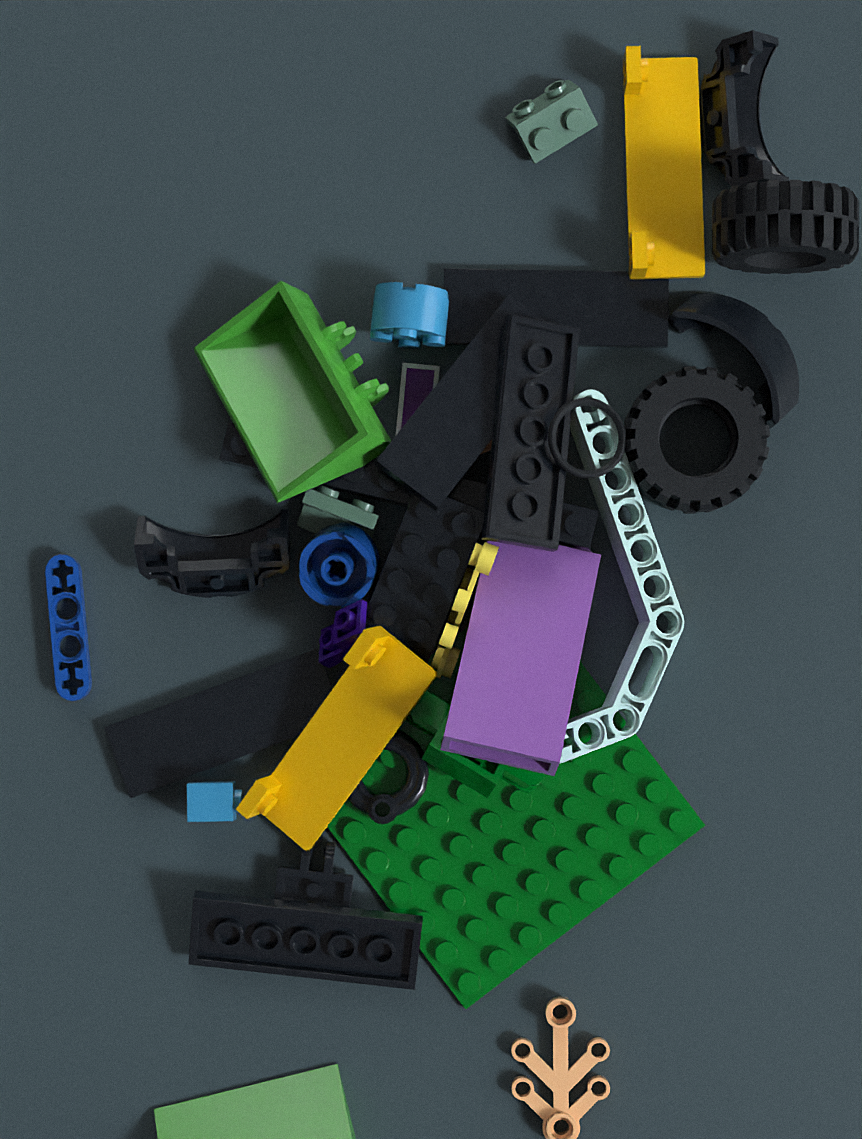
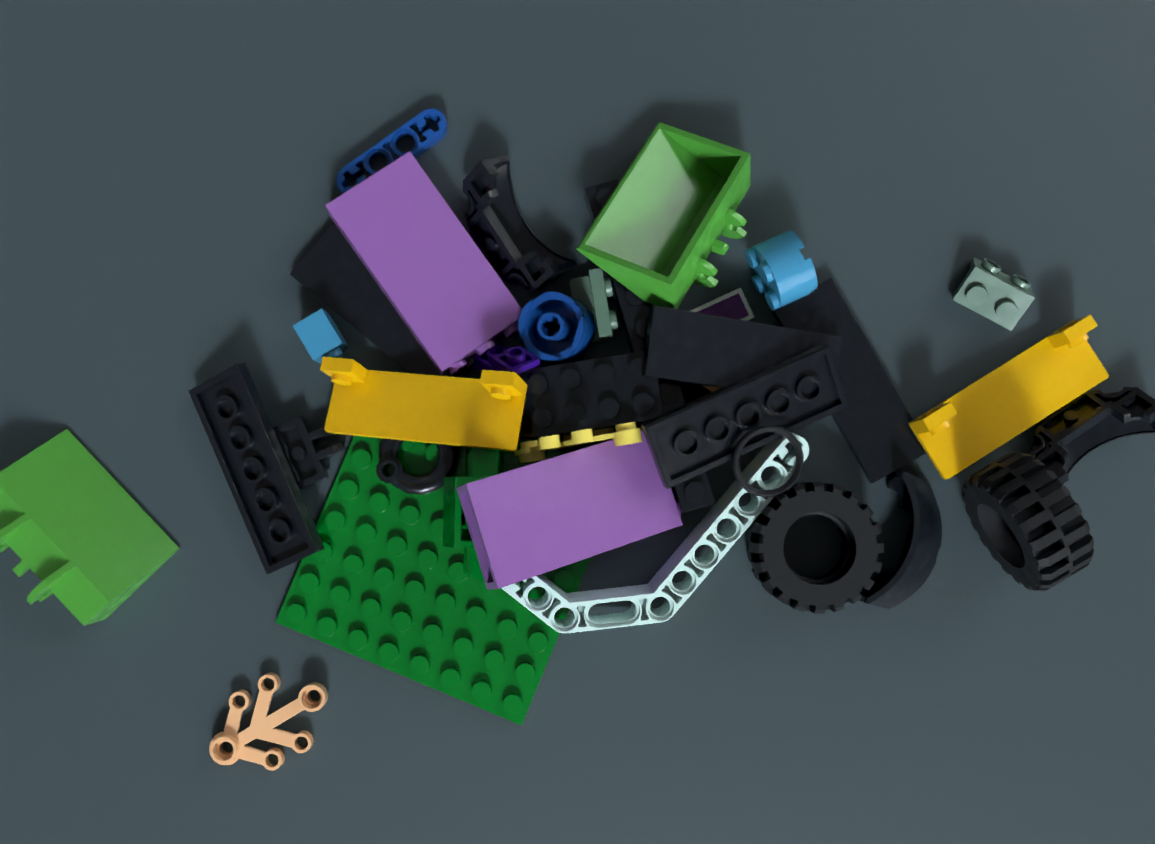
camera: 60 degrees right, 0 degrees up
none -> medium lavender brick [325,151,522,376]

